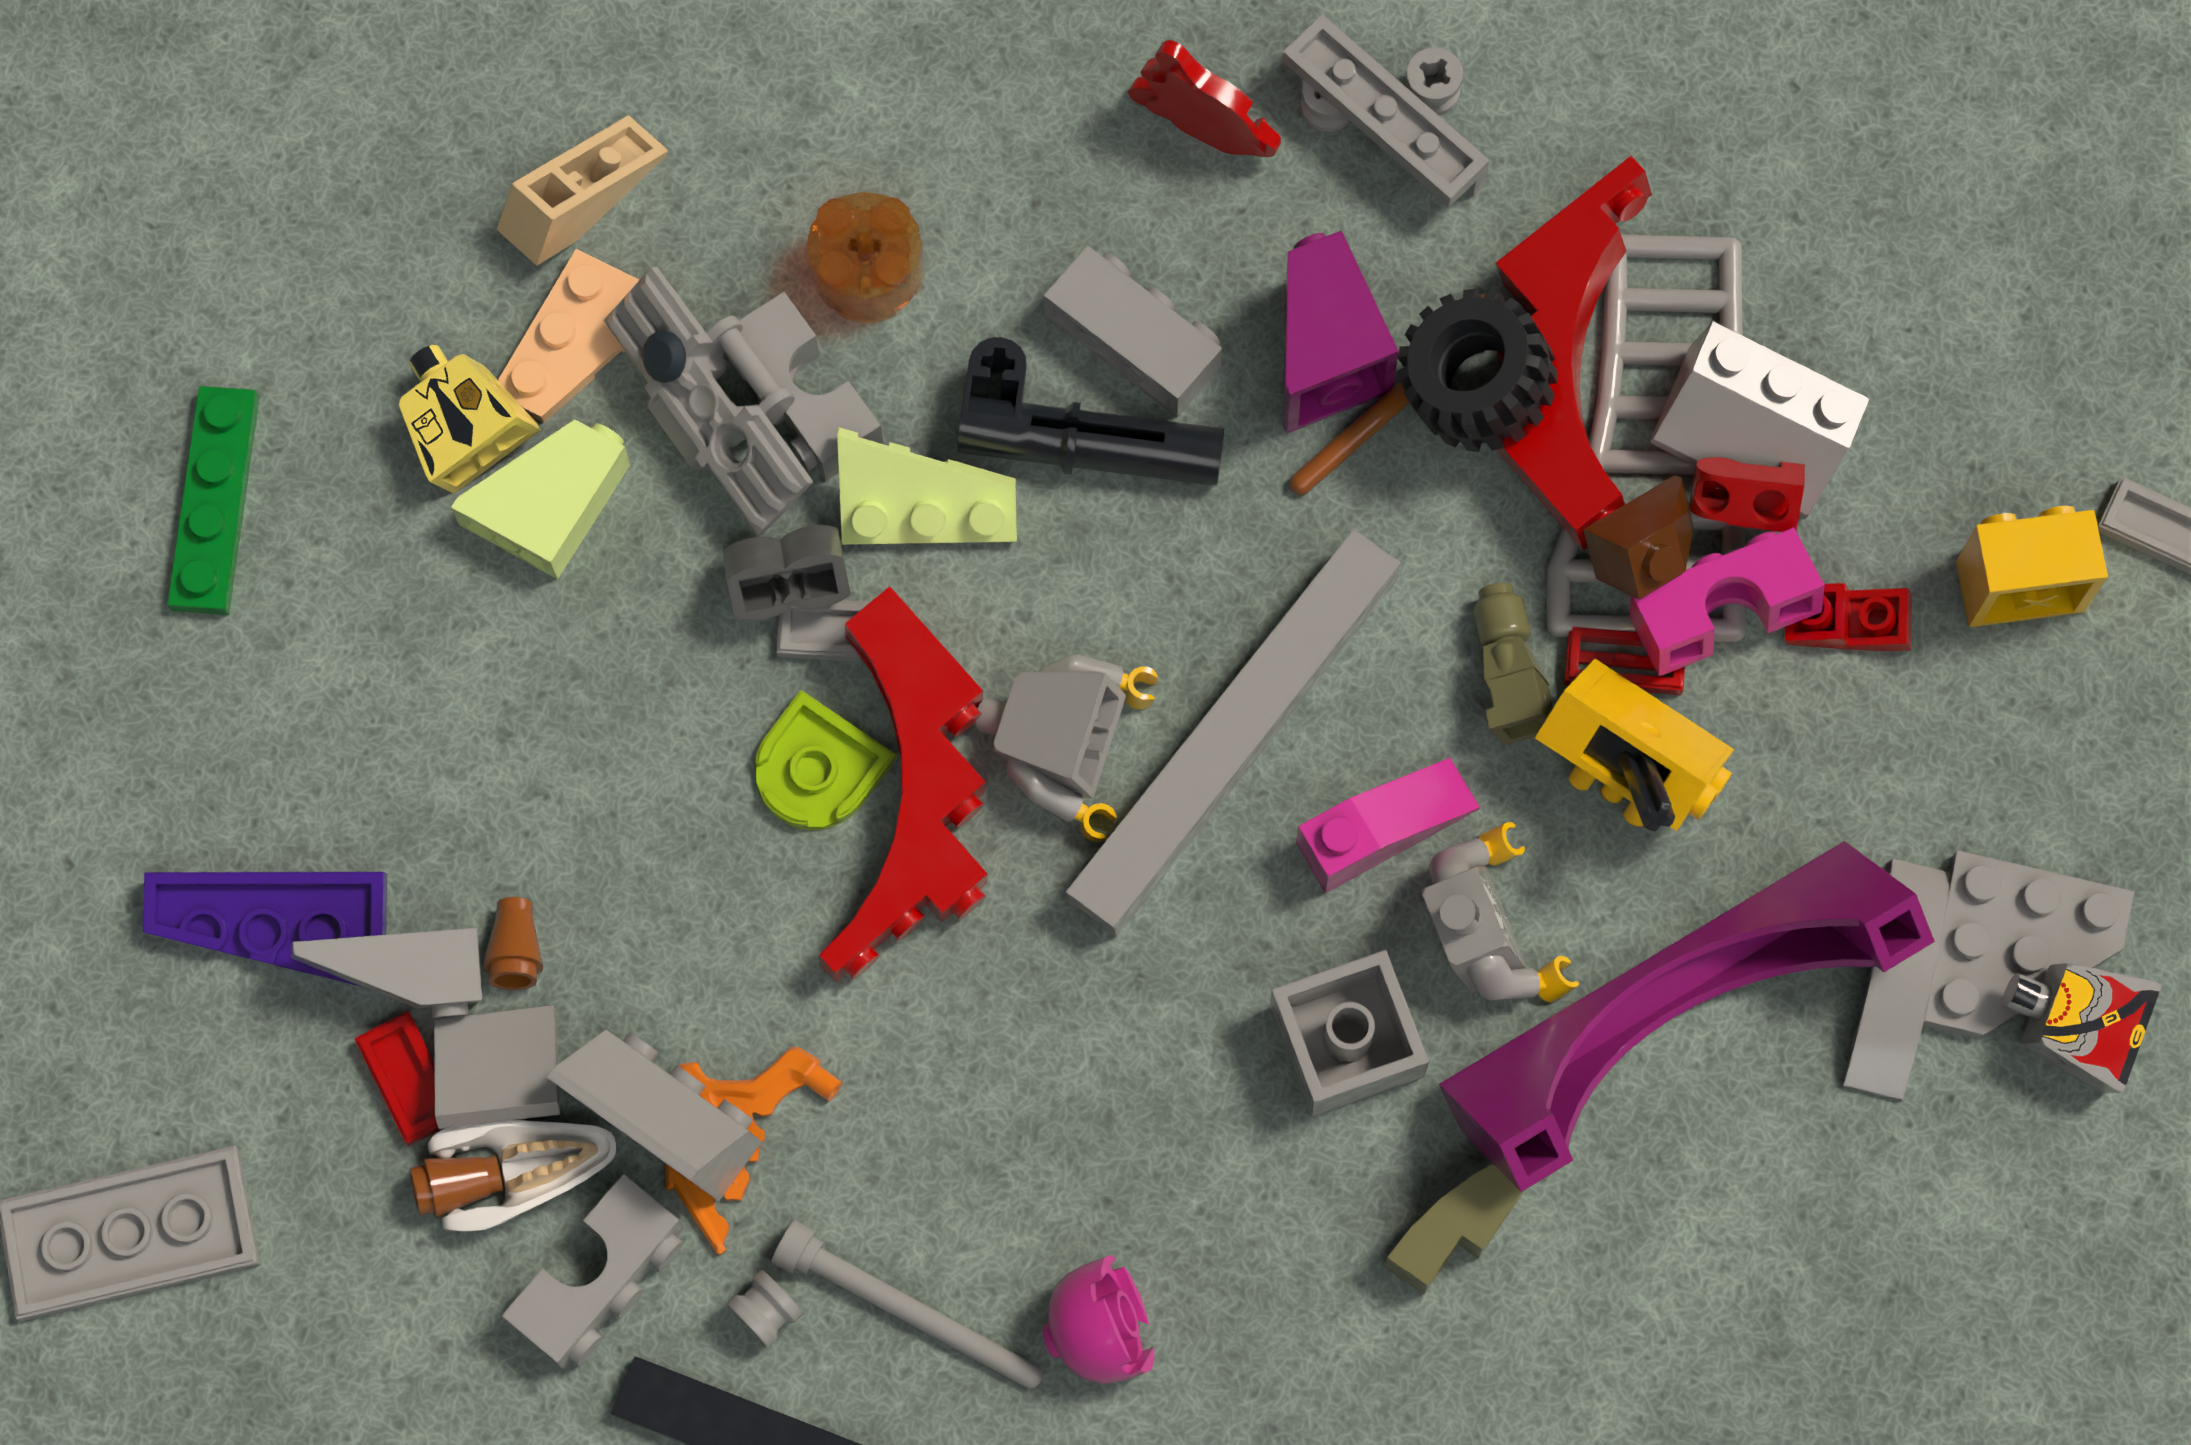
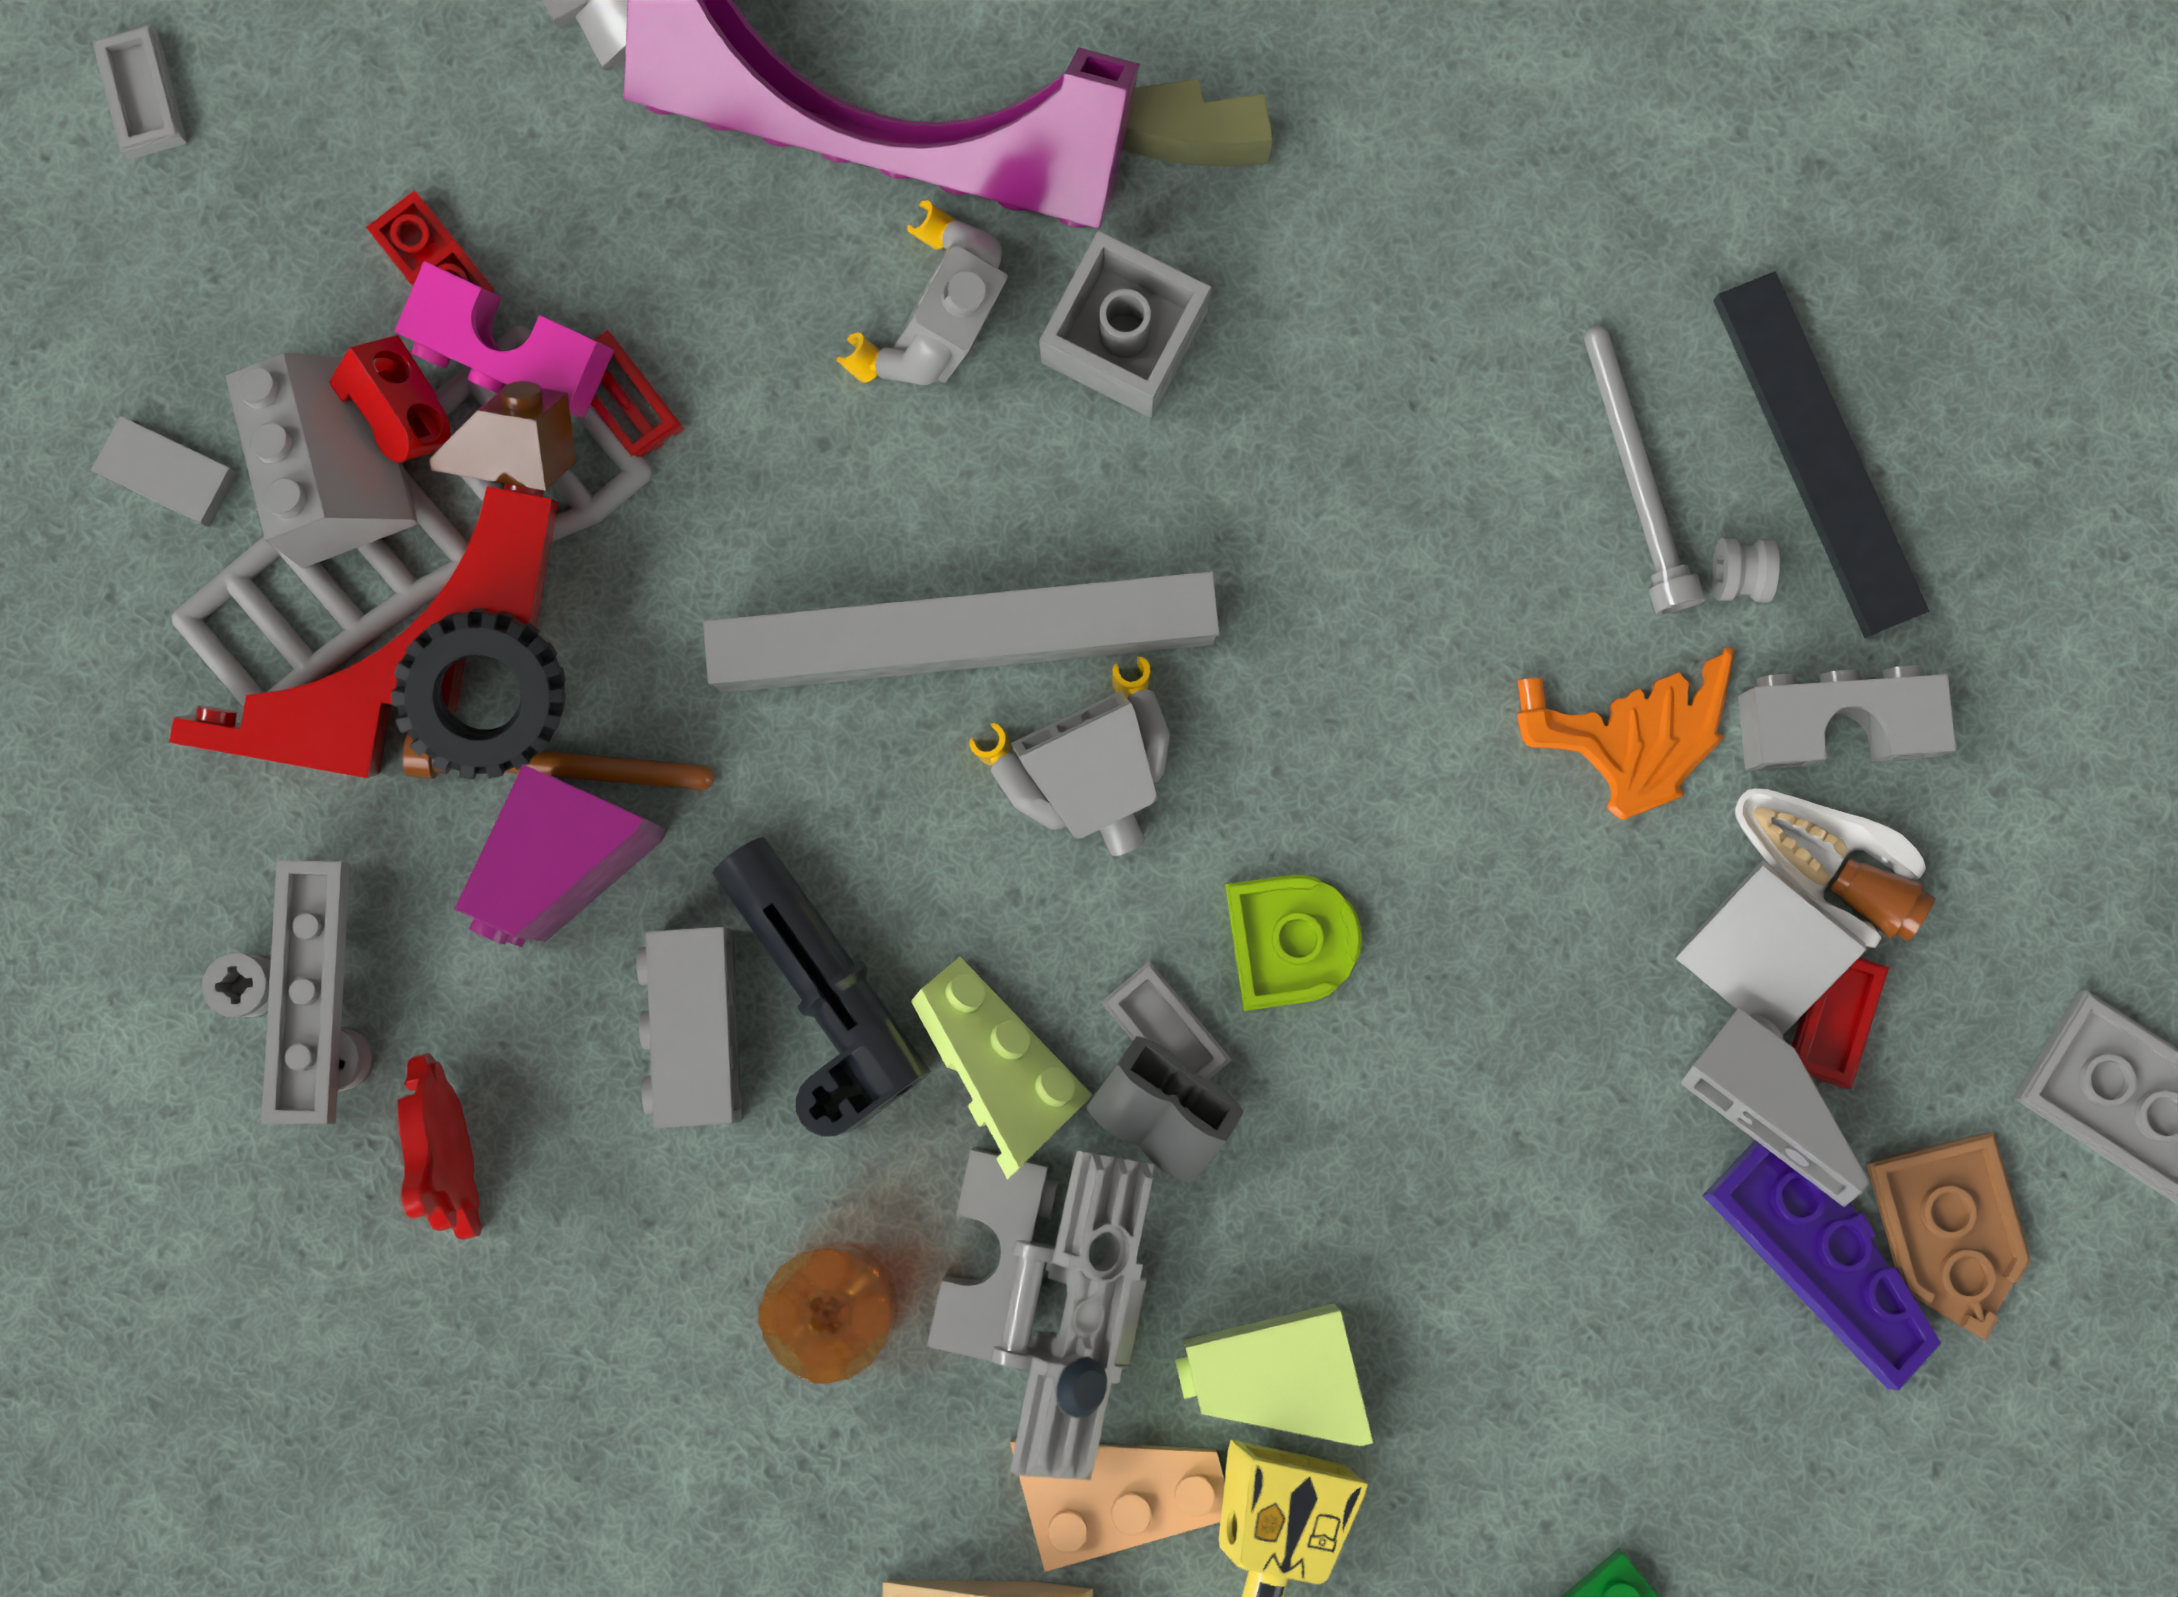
camera: 130 degrees left, 10 degrees up
dark orange cone [483,897,543,990] -> none
light grey slope [547,1030,762,1201] -> none
red arch [819,586,988,982] -> none
dark pink cylinder [1042,1255,1155,1384] -> none
dark pink slope [1296,758,1480,893] -> none
olive piece [1473,583,1553,745] -> none
yellow piece [1535,659,1735,832] -> none
yellow brick [1956,506,2108,627] -> none
none -> light grey tile [90,416,237,528]
none -> medium nougat tile [1866,1132,2031,1340]

